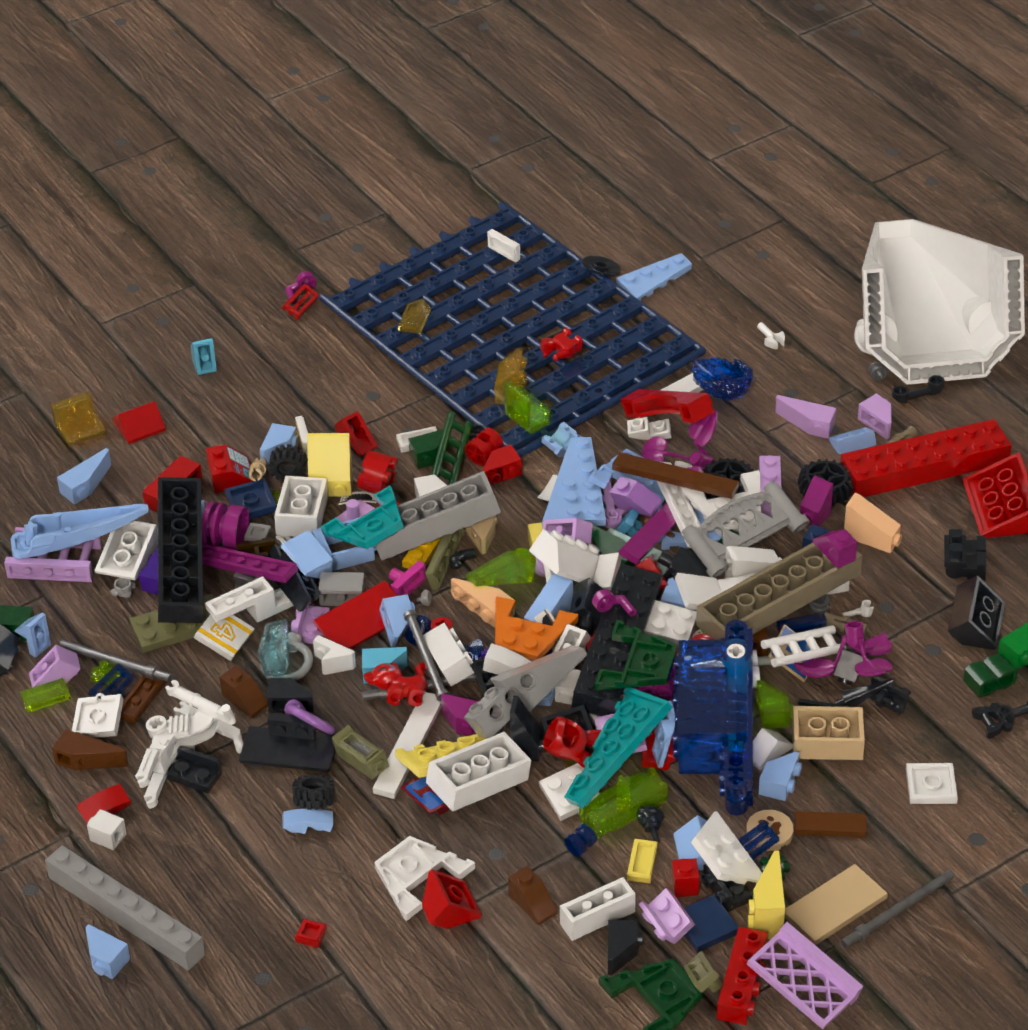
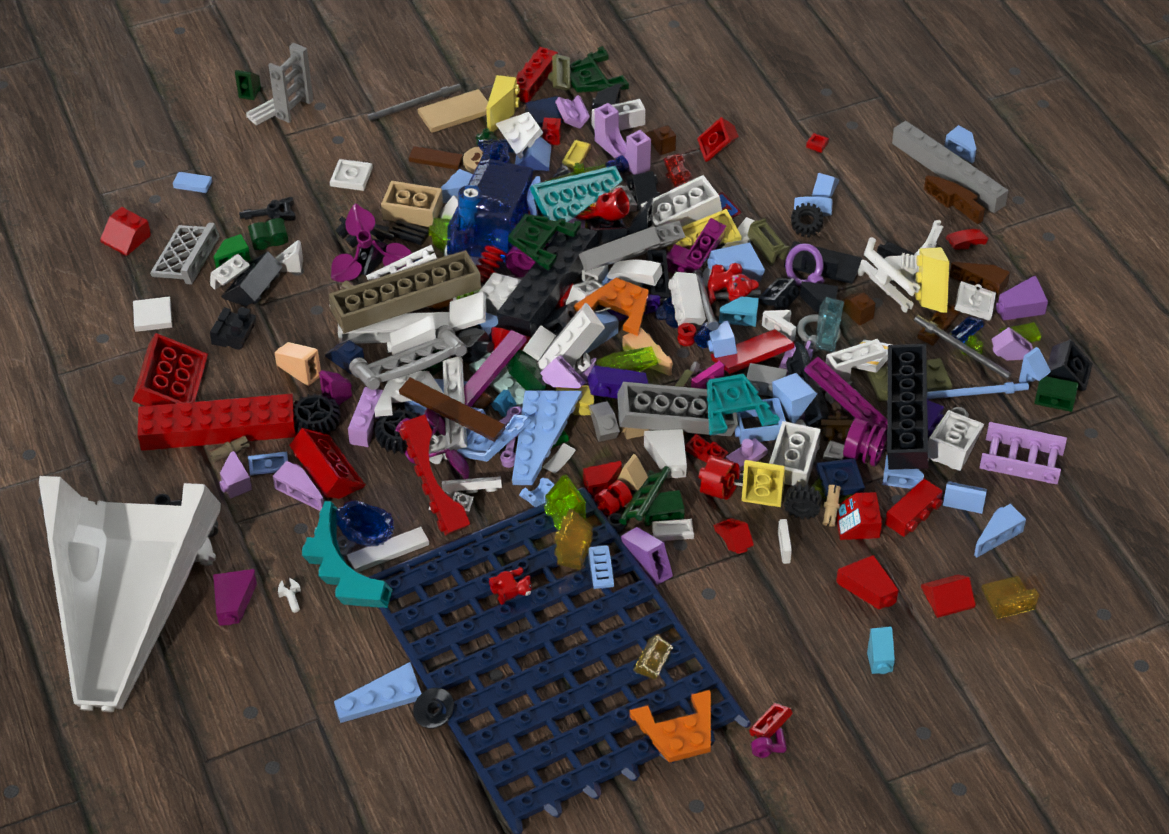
camera: 170 degrees left, 5 degrees up
light blue piece [11,504,148,559] -> none
white brick [87,809,126,850] -> none
light blue slope [260,423,299,465] -> none
white wing [374,836,475,921] -> none
white tile [487,229,520,262] -> none
magenta plate [592,589,637,617] -> none
medium lavender slope [610,476,662,517] -> none
lavender fence [747,922,863,1029] -> none
magenta slope [813,529,857,569] -> none
none -> white bracket [210,254,249,290]
none -> magenta slope [213,569,257,626]
none -> white slope [275,240,303,273]
none -> red slope [289,428,365,499]
none -> teal arch [302,501,392,608]
none -> white plate [442,476,502,495]
none -> dark purple brick [587,365,649,399]
none -> light blue slope [588,545,614,589]
none -> light grey slope [589,401,620,442]
none -> lavender arch [595,103,651,175]
none -> tan slope [617,454,648,490]
none -> medium lavender slope [621,527,673,585]
none -> black brick [626,171,660,210]
none -> orange wing [630,690,711,762]
none -> clear red hips [663,153,692,188]
none -> magenta slope [684,218,726,269]
none -> light blue slope [707,243,765,282]
none -> black bracket [758,278,800,310]
none -> light blue slope [812,173,839,198]
none -> red slope [836,555,899,610]
none -> light yellow slope [915,247,949,313]
none -> reddish brown slope [924,175,985,224]
none -> light blue bar [927,382,1029,399]
none -> light blue slope [943,481,987,514]
none -> medium lavender slope [996,276,1048,320]

